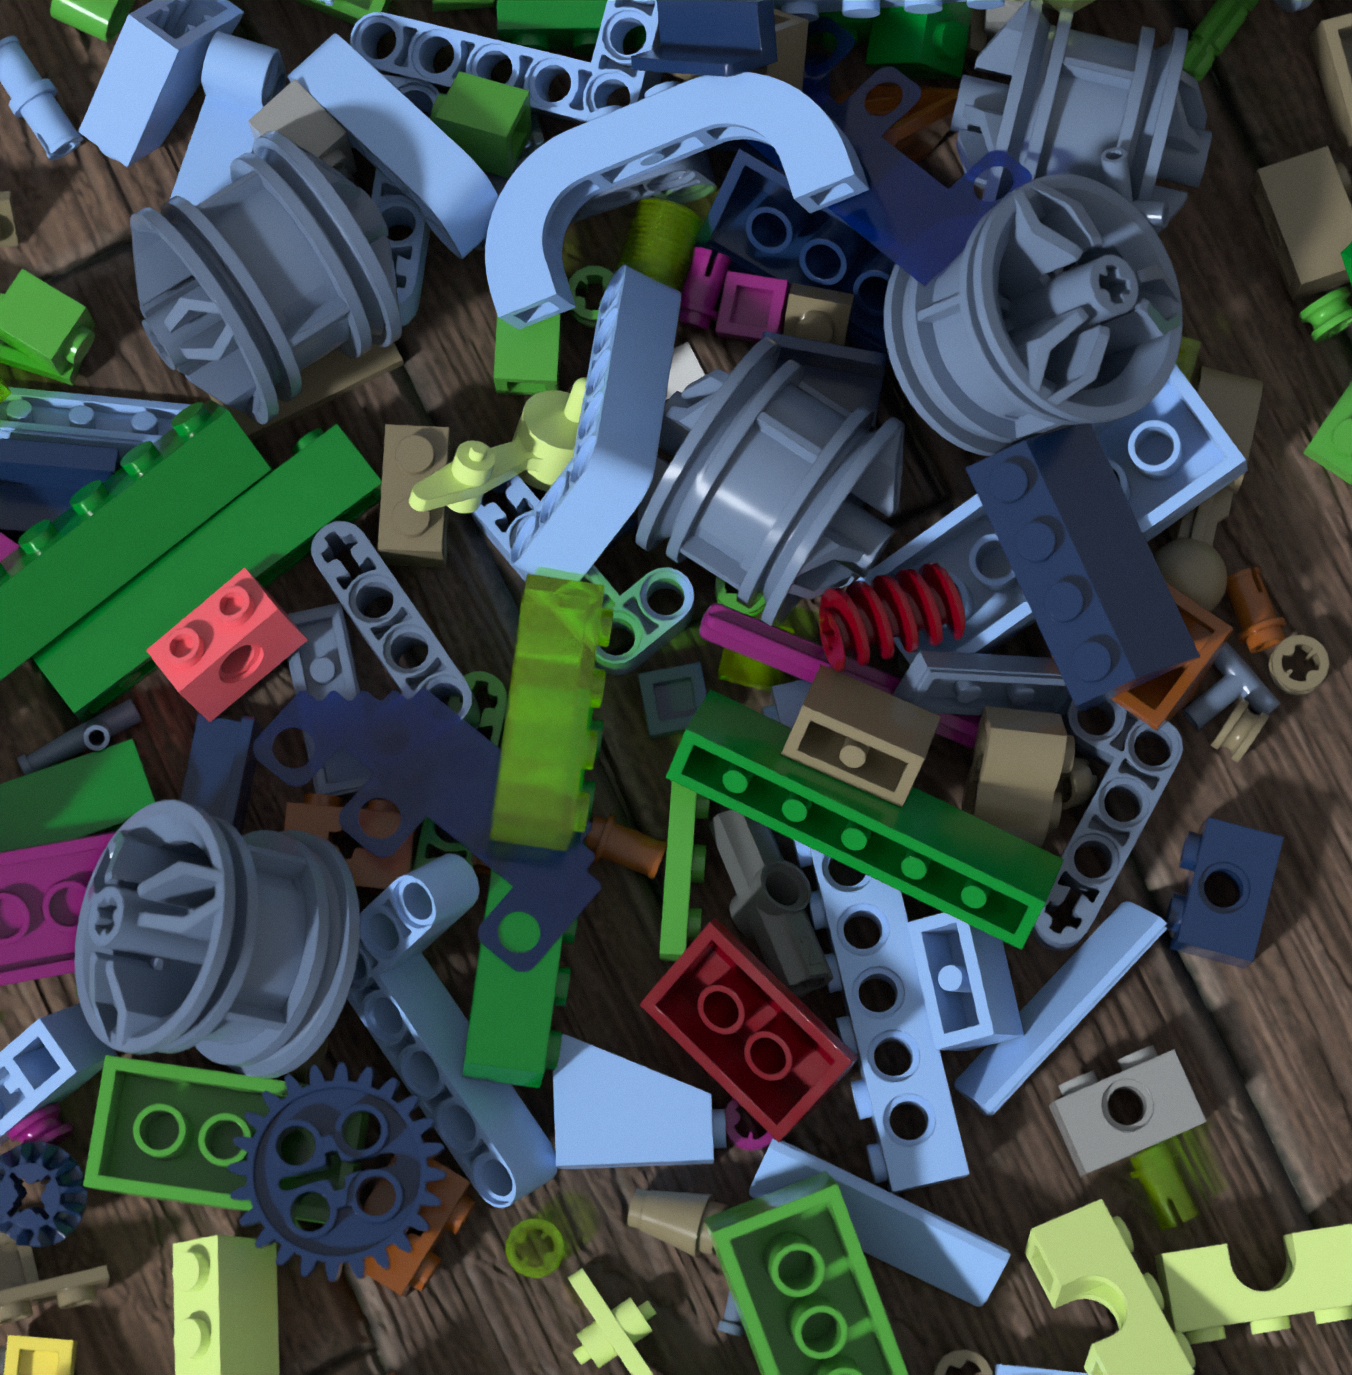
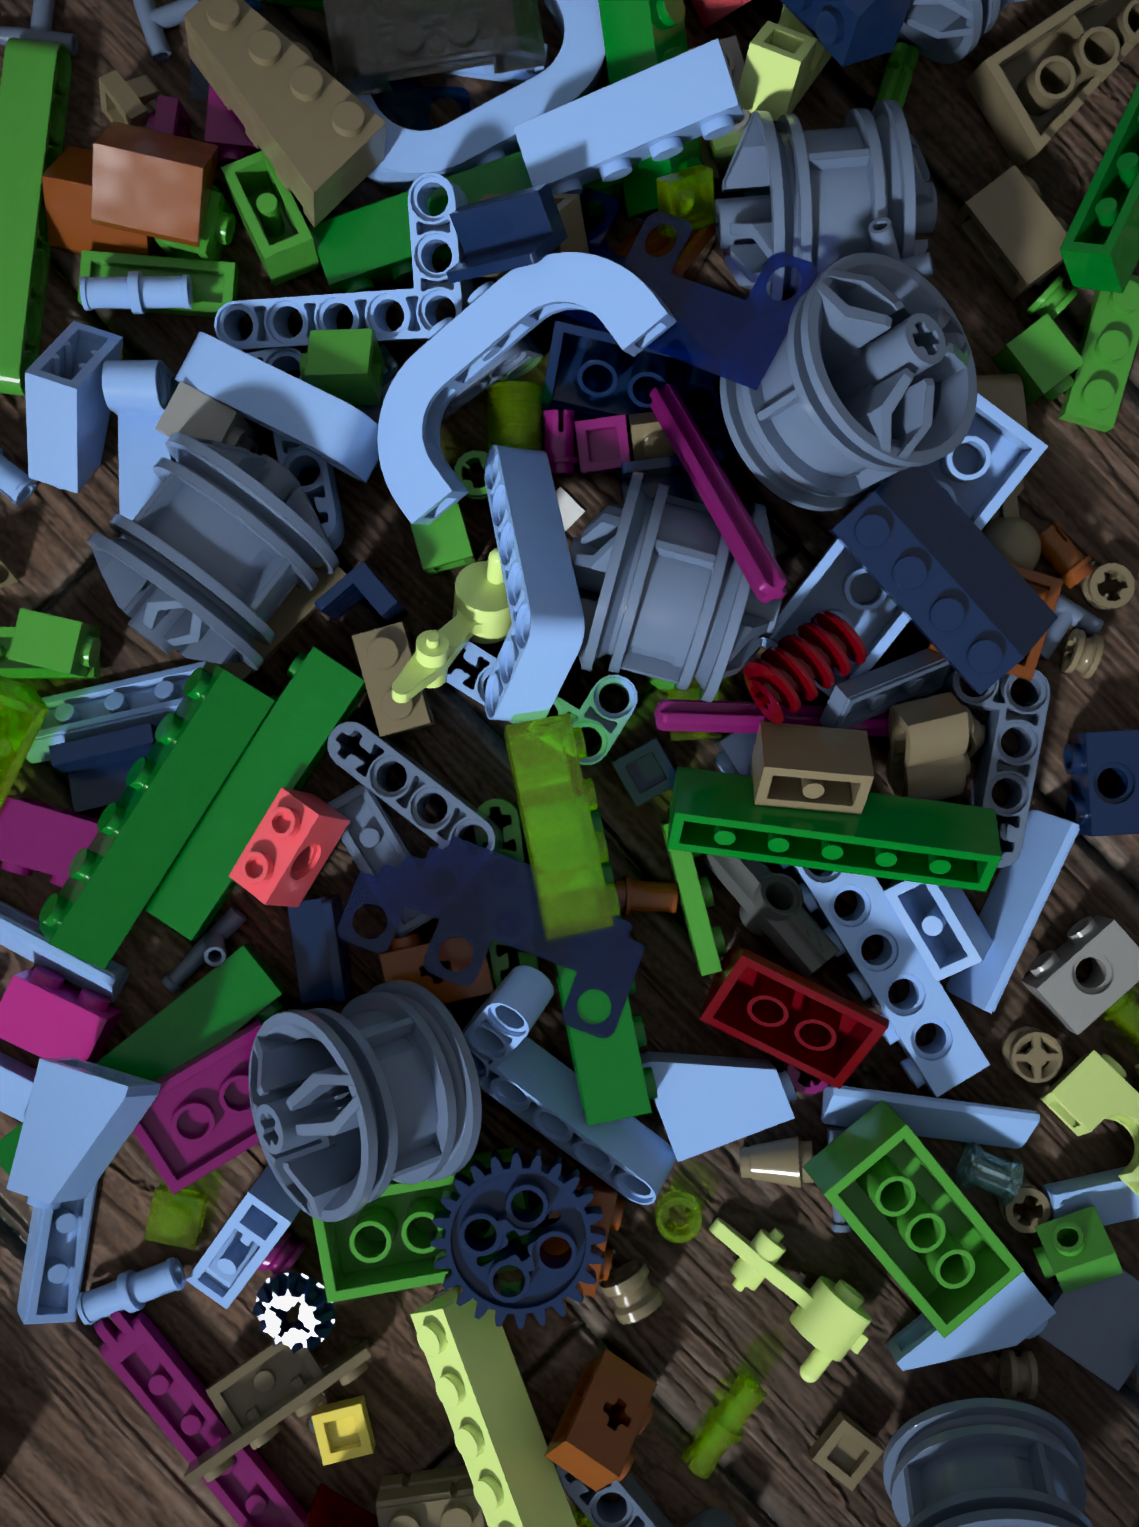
camera: 20 degrees left, 10 degrees up
none -> dark blue panel [314,561,409,624]
none -> dark tan wheel [600,1259,664,1325]
none -> magenta axle [649,384,787,603]
none -> clear neon green plate [656,164,715,238]
none -> clear light blue bush [956,1142,1024,1205]
none -> bright green brick [992,313,1085,406]
none -> dark tan wheel [1000,1025,1063,1083]

